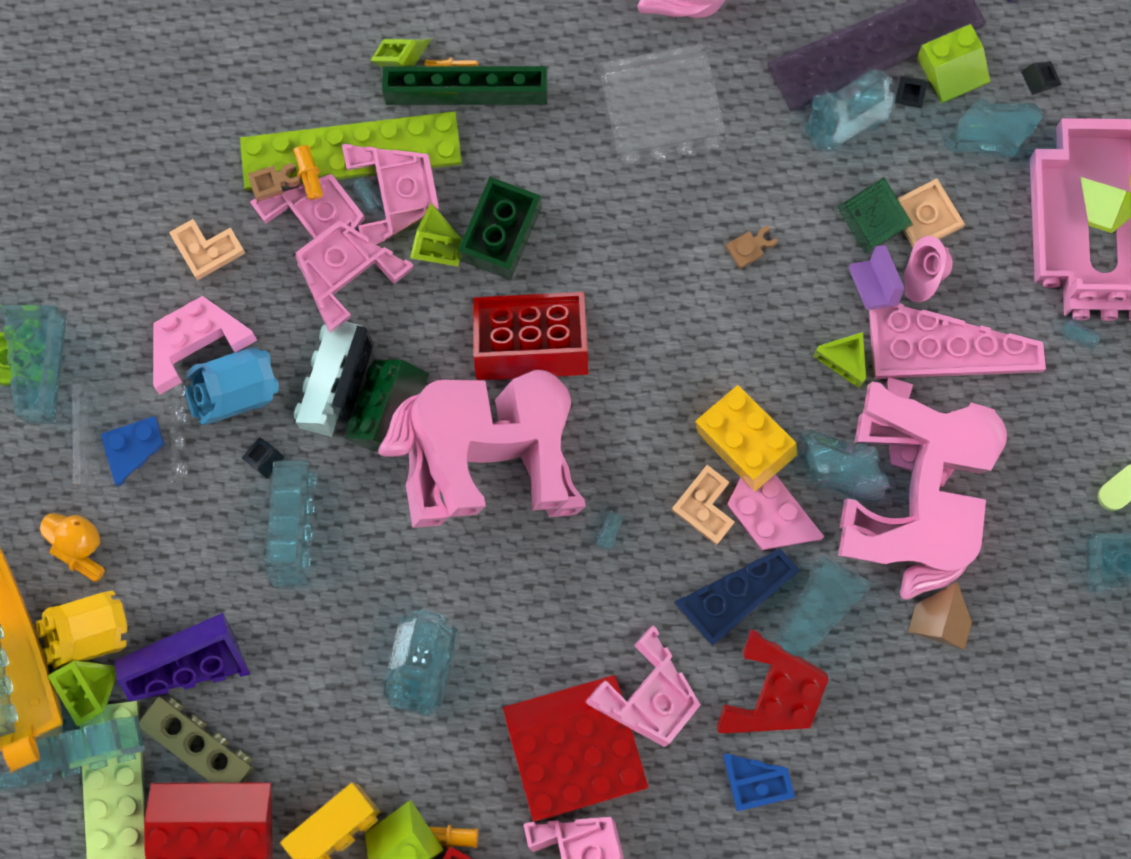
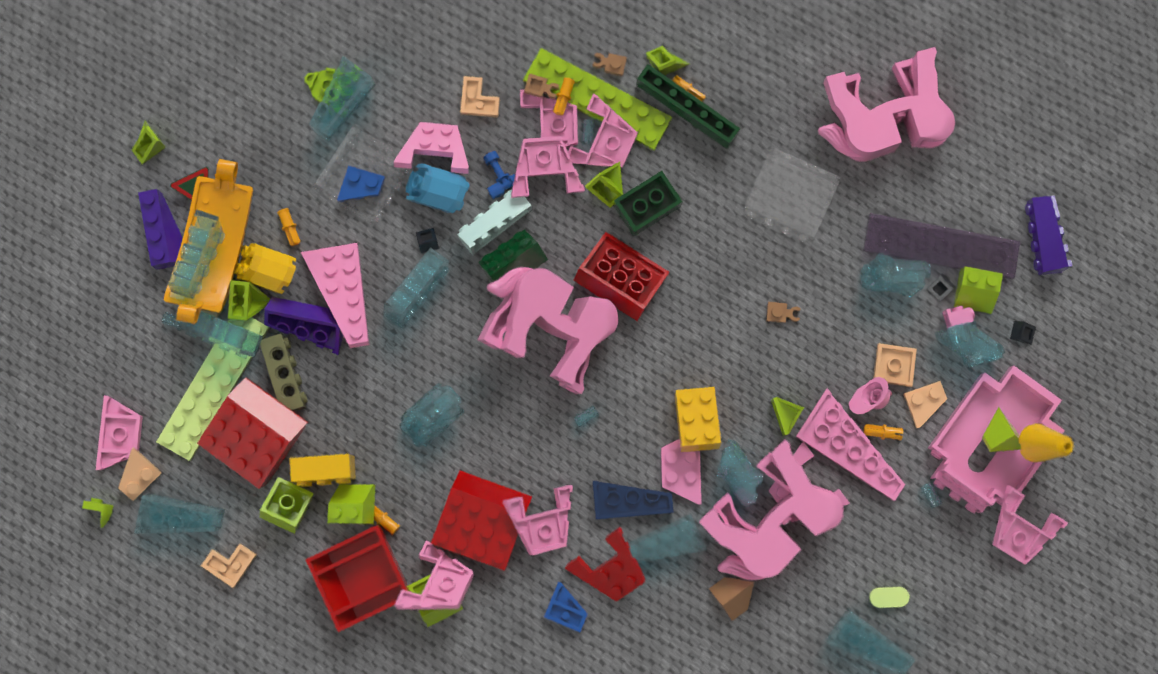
camera: 30 degrees right, 5 degrees up
light orange cap [40,513,101,558] -> none
black tile [331,325,374,421] -> none
light nougat plate [671,465,735,546] -> none
clear green tile [837,177,914,254] -> none
medium lavender panel [849,245,904,310] -> none
none -> bright pink wing [301,243,369,348]
none -> blue bar [483,151,515,200]
none -> medium nougat plate [593,53,627,76]
none -> light orange axle [863,424,903,441]
none -> light nougat wing [903,381,947,429]
none -> bright pink brick [942,306,975,330]

